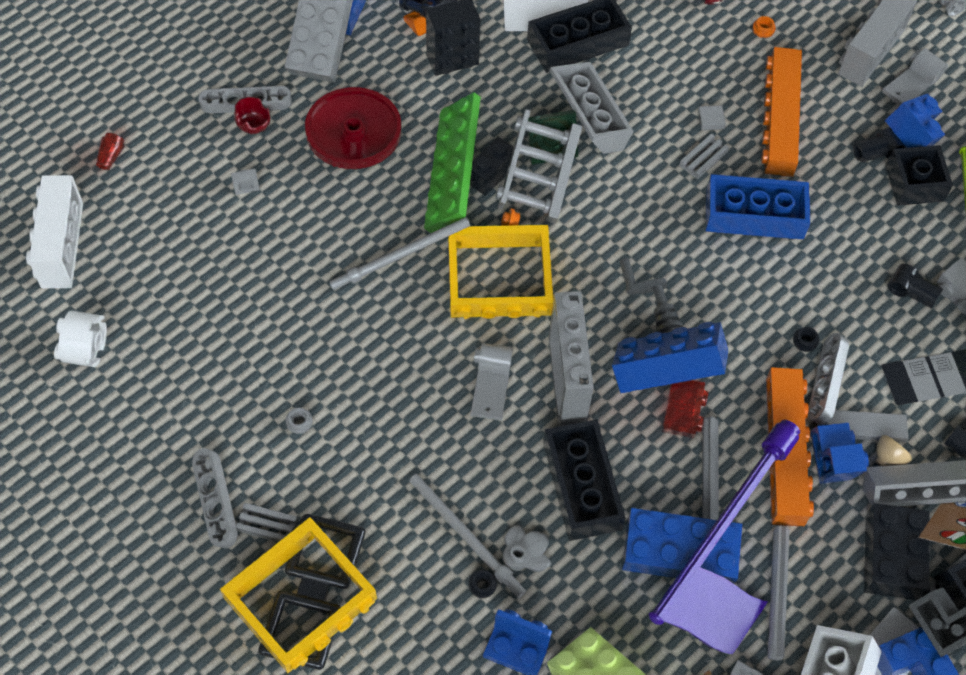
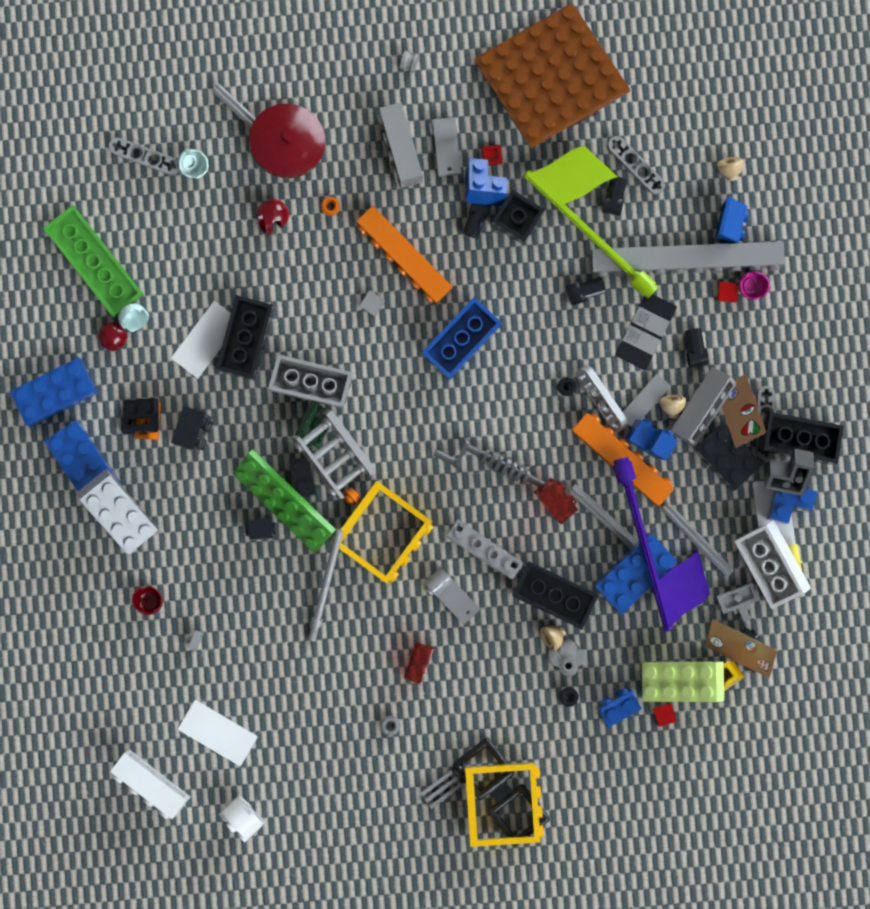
camera: 45 degrees left, 25 degrees up
clear red cone [96,132,124,171] -> none
light grey beam [192,448,238,549] -> none
light grey beam [198,86,292,113] -> none
dark red dish [305,87,402,169] -> none
light grey bar [409,474,526,599] -> none
blue brick [612,322,728,393] -> none
light grey tile [679,134,729,180] -> none
none -> white sticker [178,700,257,766]
none -> black brick [245,518,276,540]
none -> clear red brick [404,642,435,685]
none -> red tile [481,145,503,166]
none -> tan brick [540,625,566,651]

